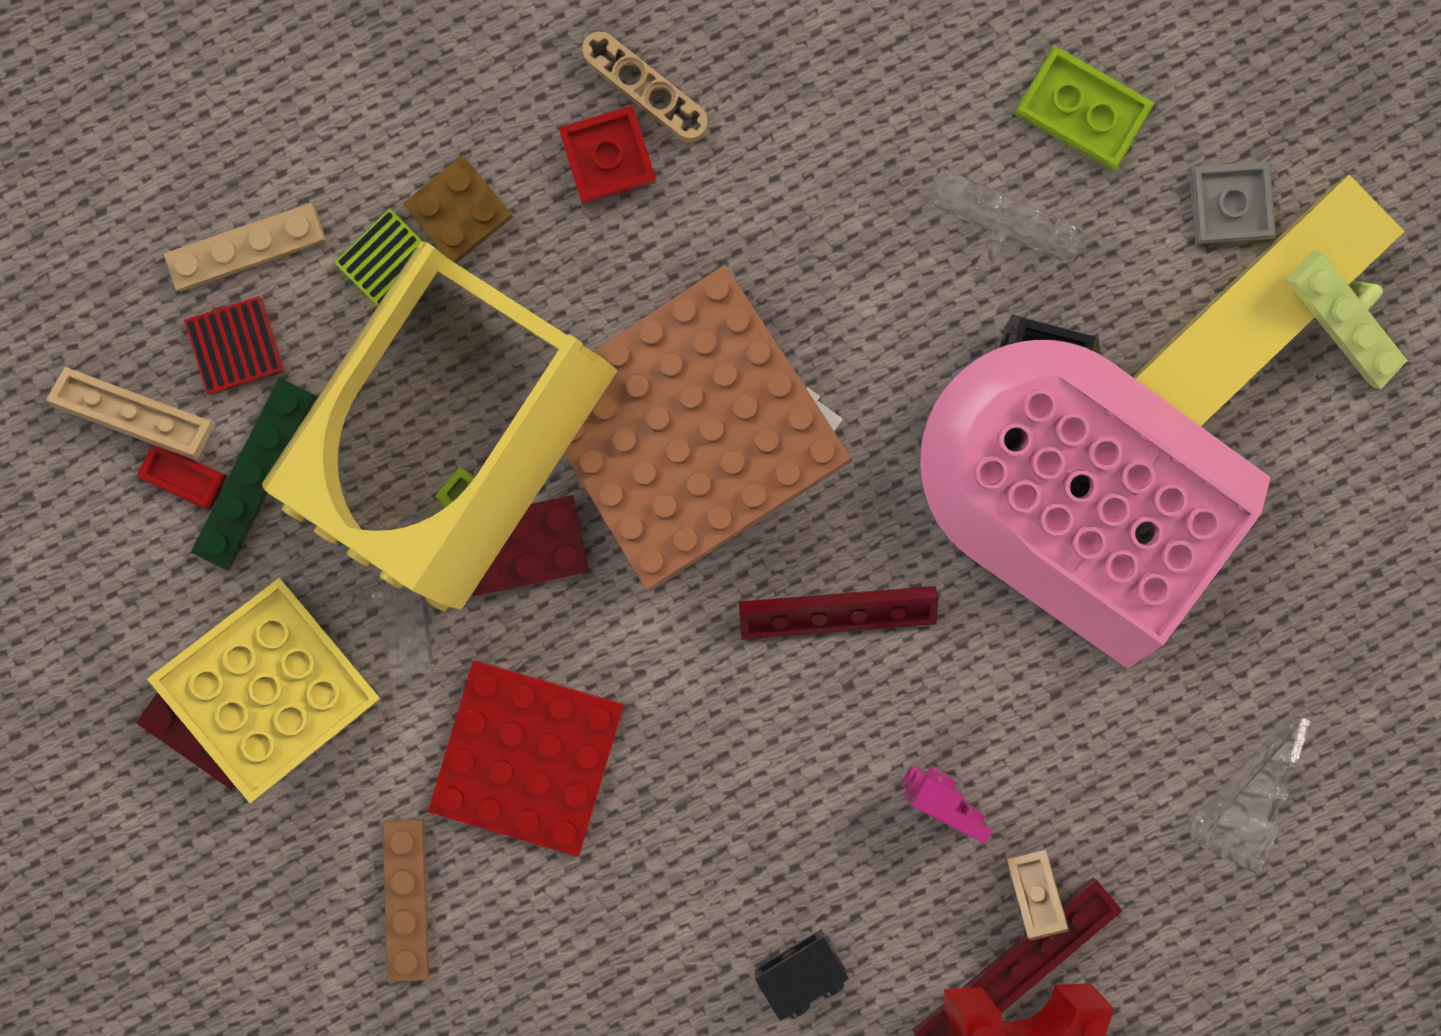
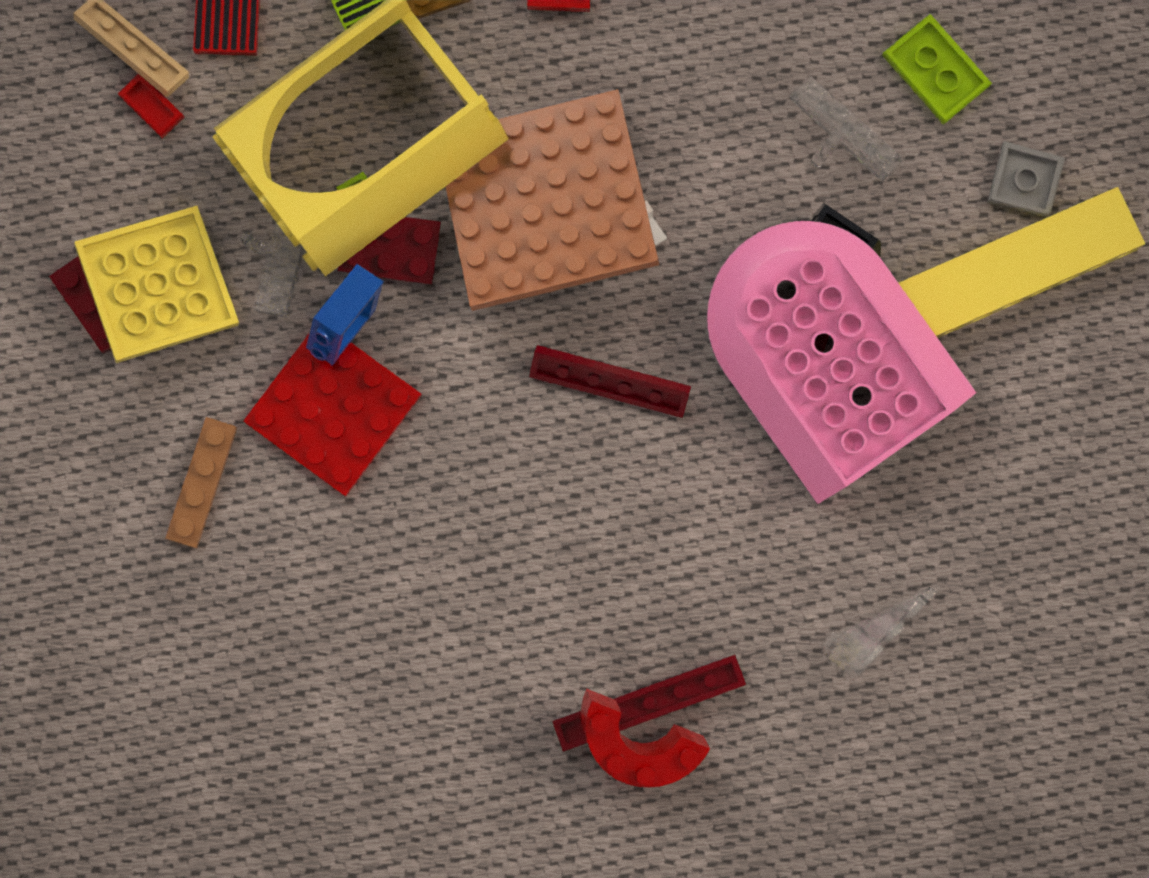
camera: 25 degrees right, 5 degrees down
dark green plate [190,378,317,570] -> none
black brick [754,929,849,1021] -> none
dark pink plate [901,765,993,845] -> none
tan plate [1007,850,1069,941] -> none
yellowish green plate [1285,251,1408,389] -> none
none -> blue window [306,264,384,365]

